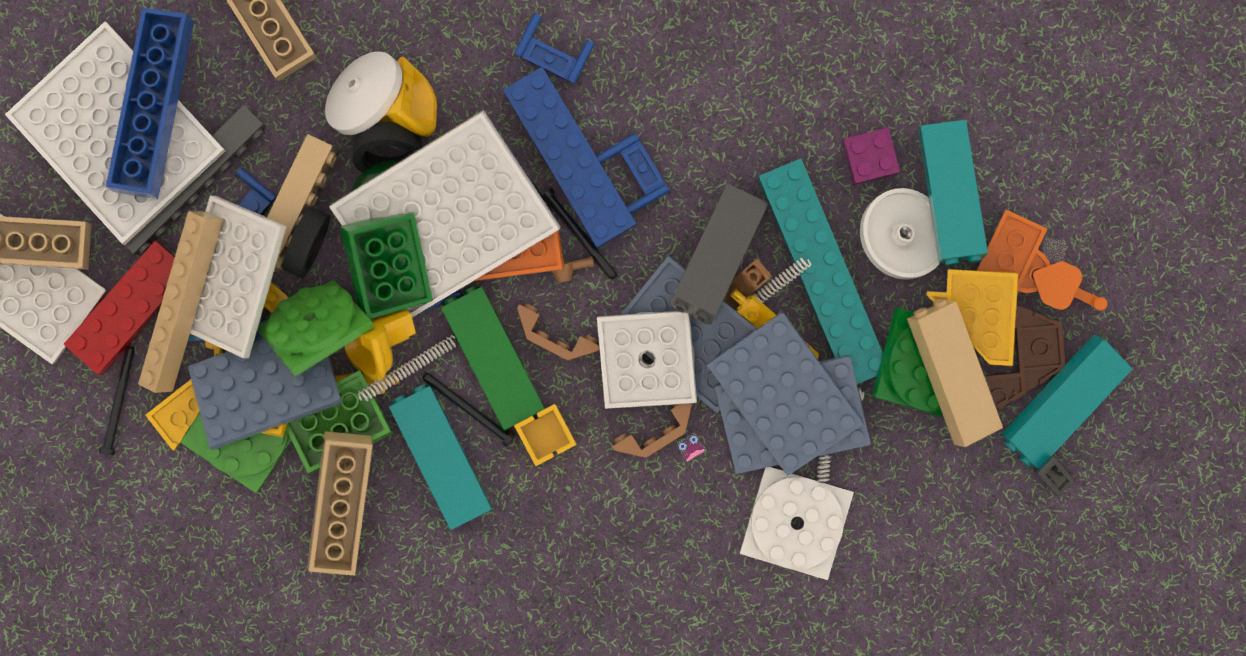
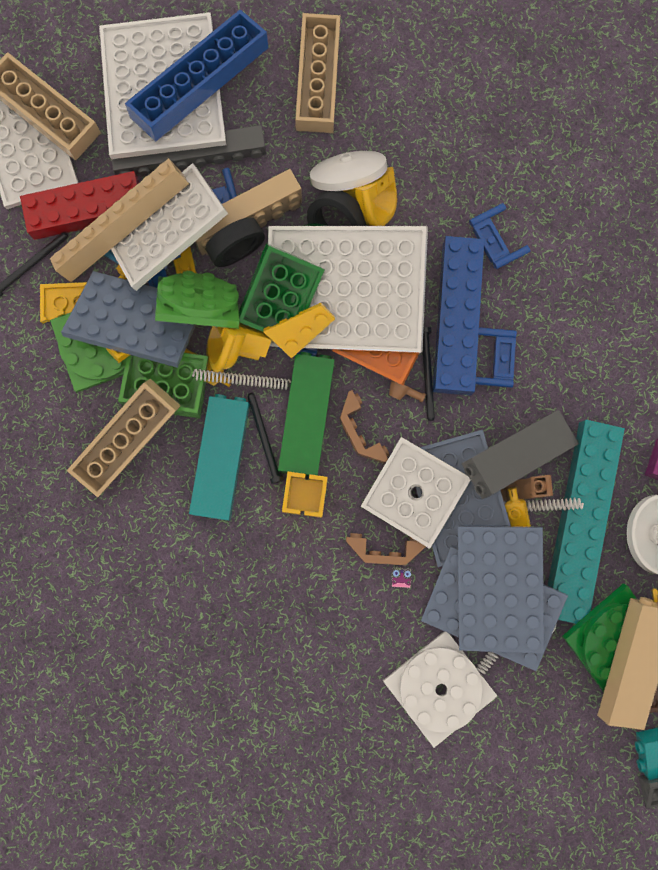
camera: 30 degrees right, 5 degrees down
none -> yellow wing [263,303,335,358]

